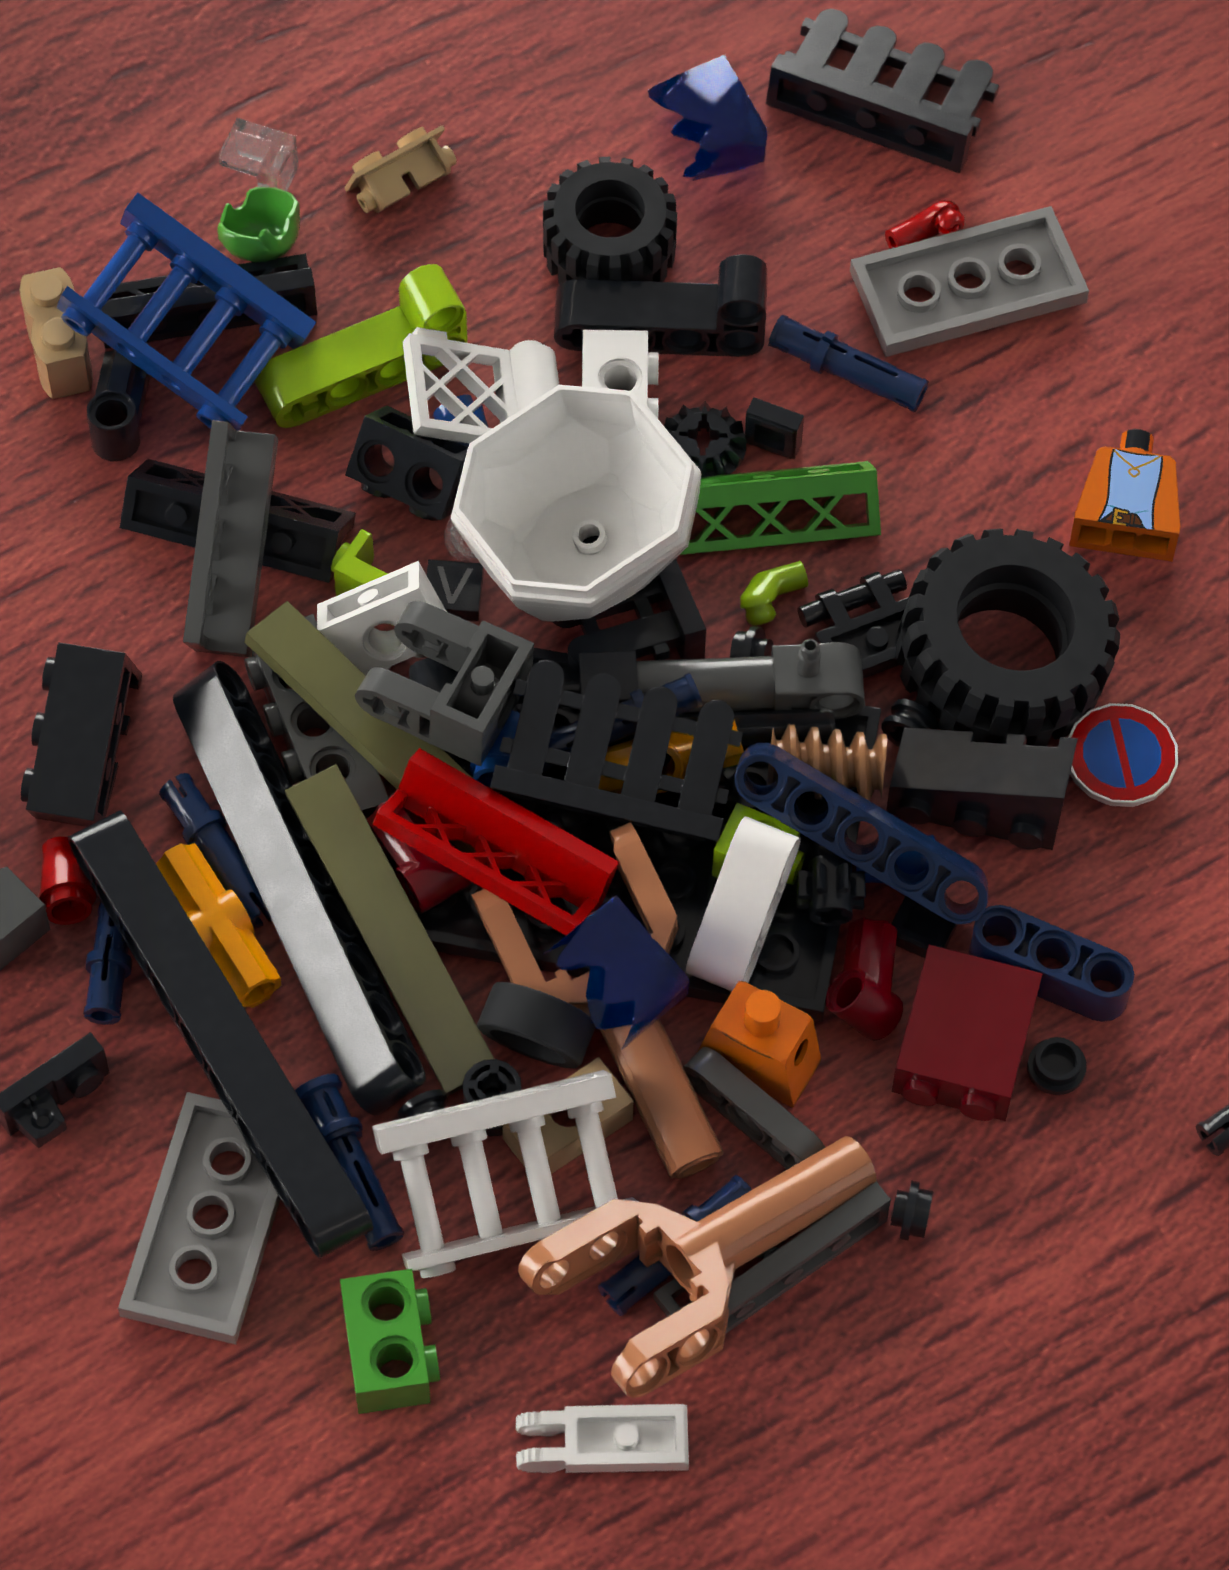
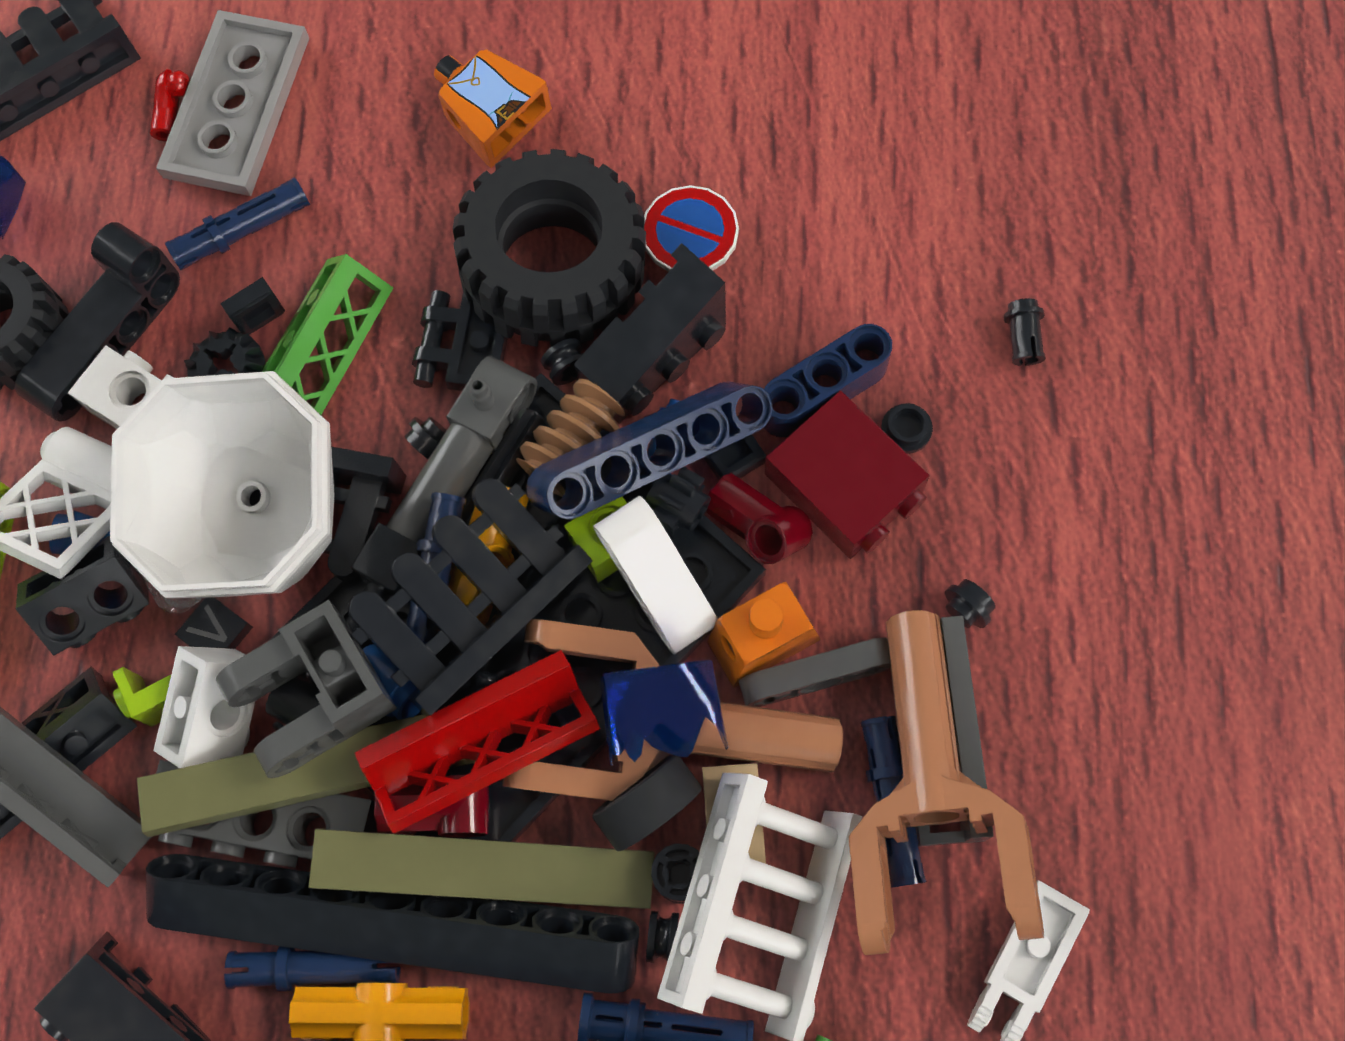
camera: 50 degrees left, 10 degrees up
lime arm [740,561,808,626] -> none

